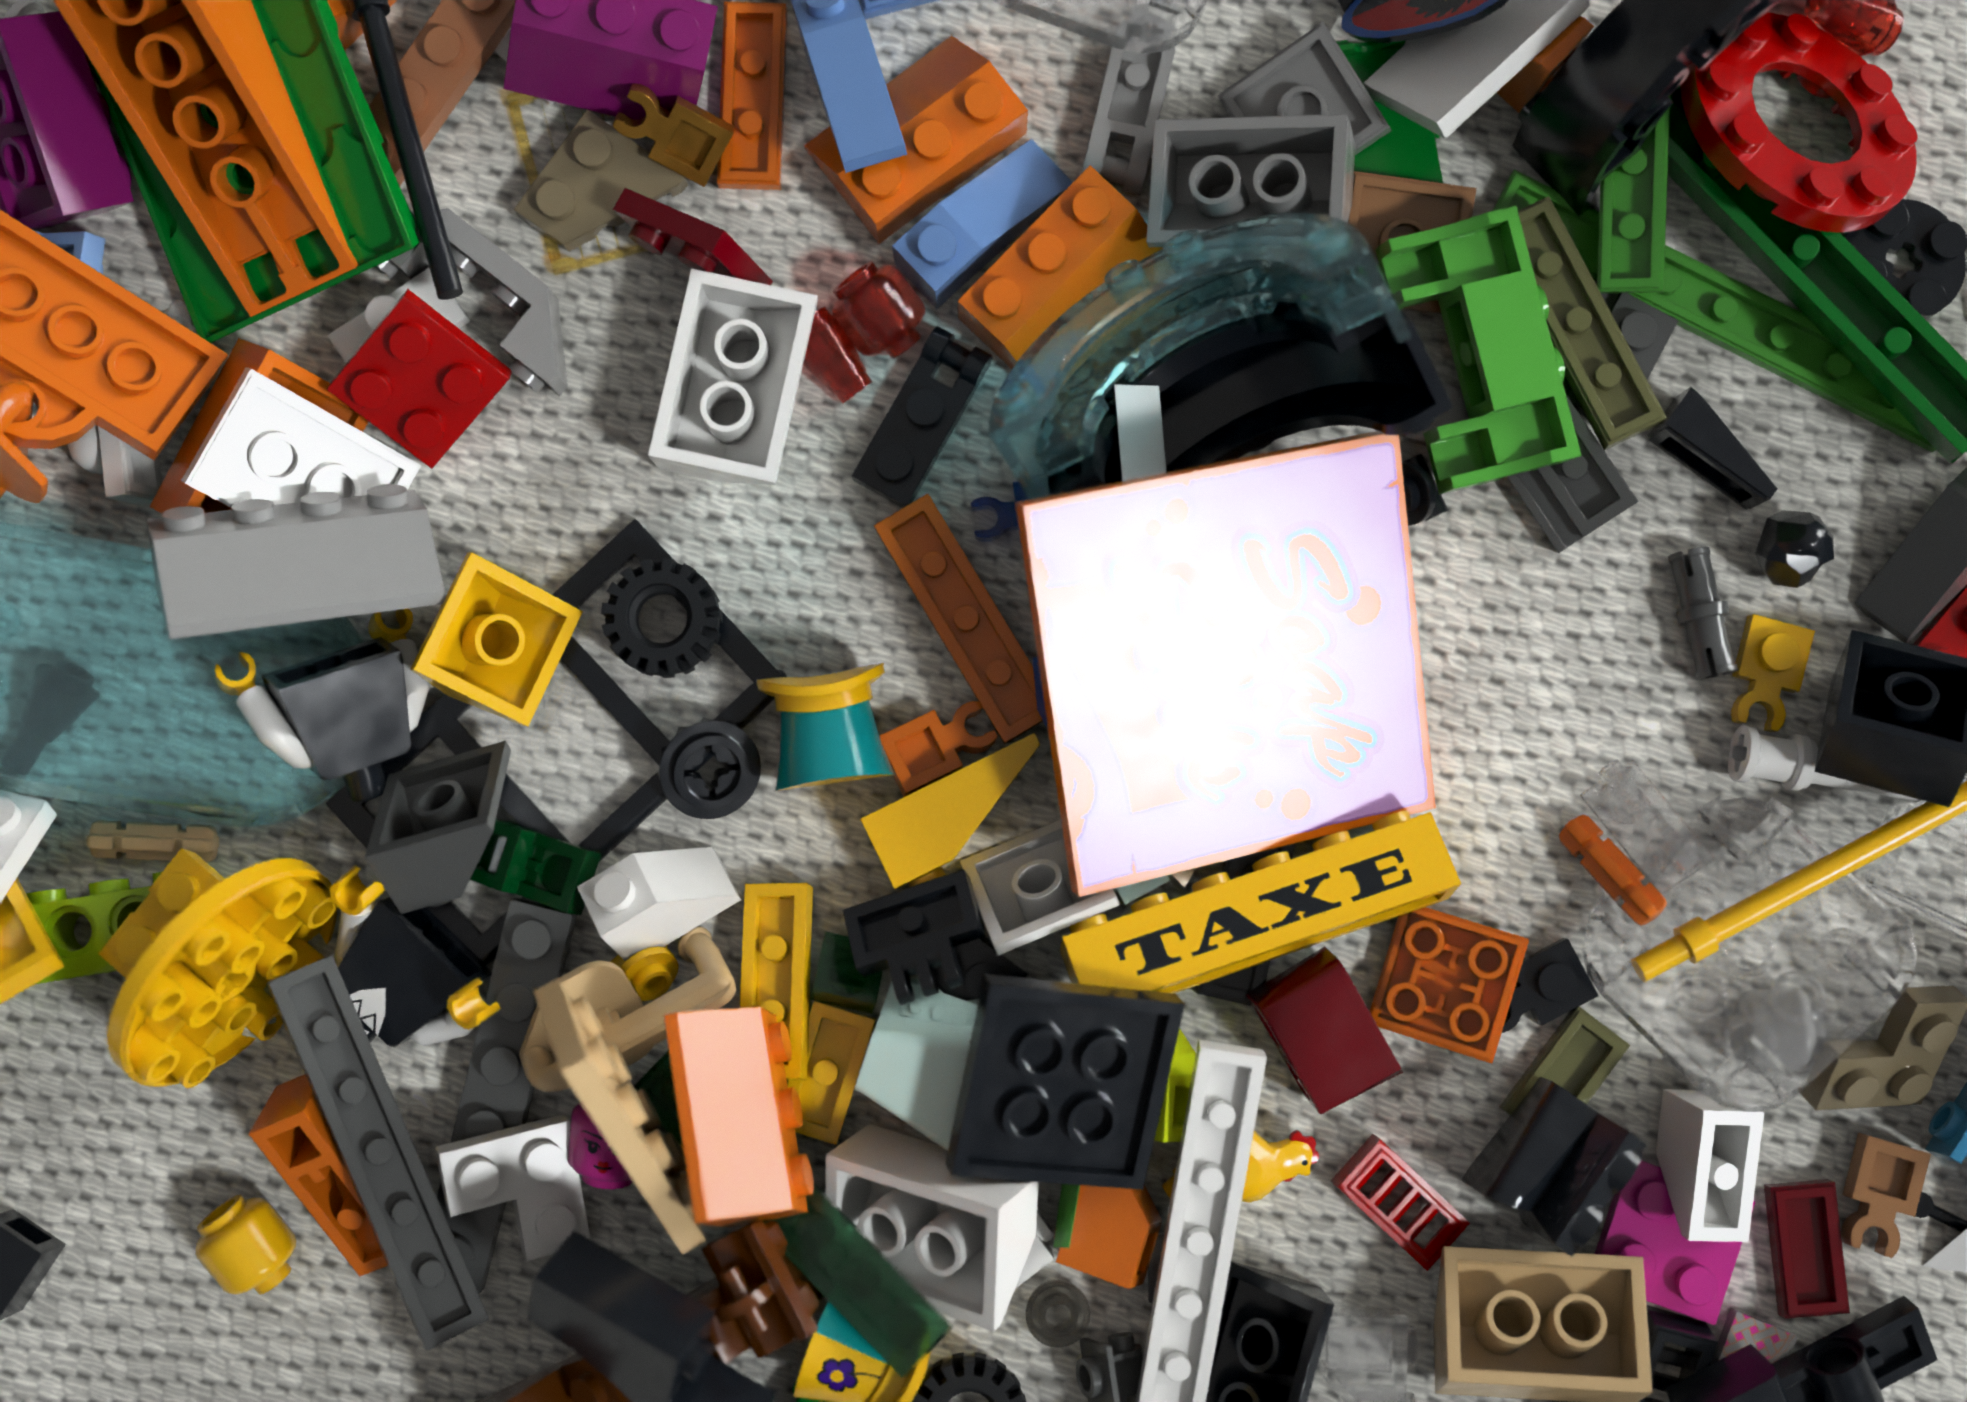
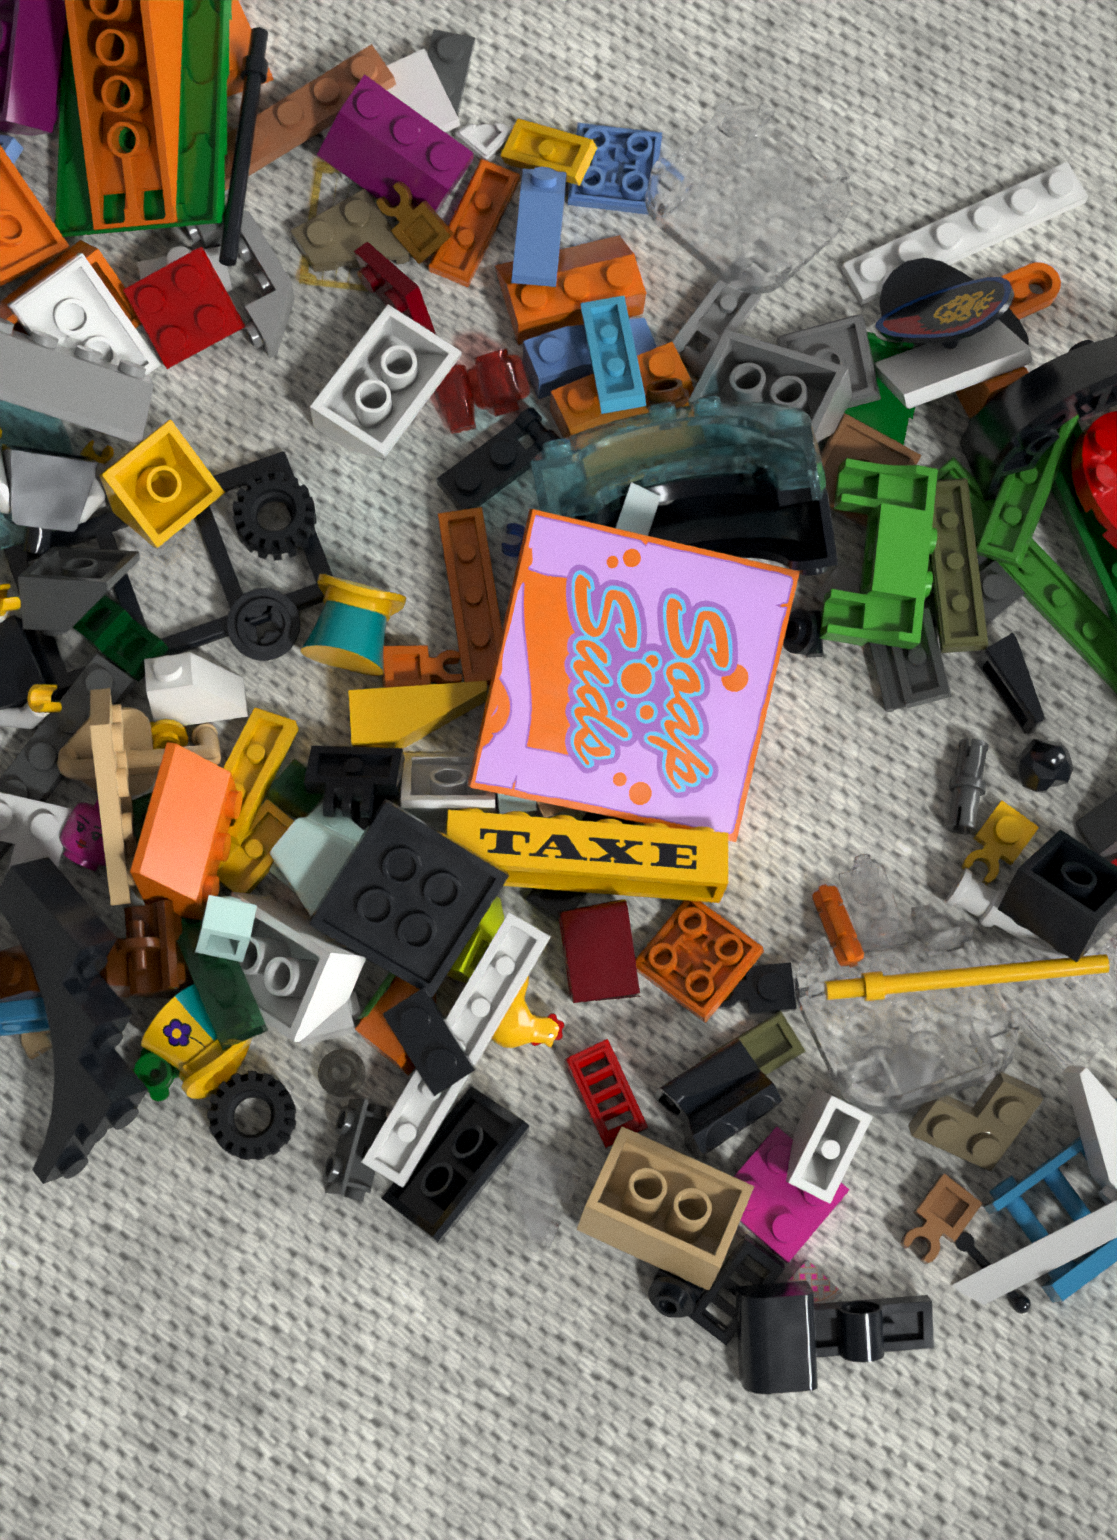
camera: 15 degrees right, 10 degrees down
dark red tile [1764,1179,1850,1319] -> none
none -> light aqua plate [195,895,257,962]
none -> black plate [383,987,476,1096]
none -> medium azure plate [580,296,646,414]
none -> reddish brown plate [645,378,689,416]

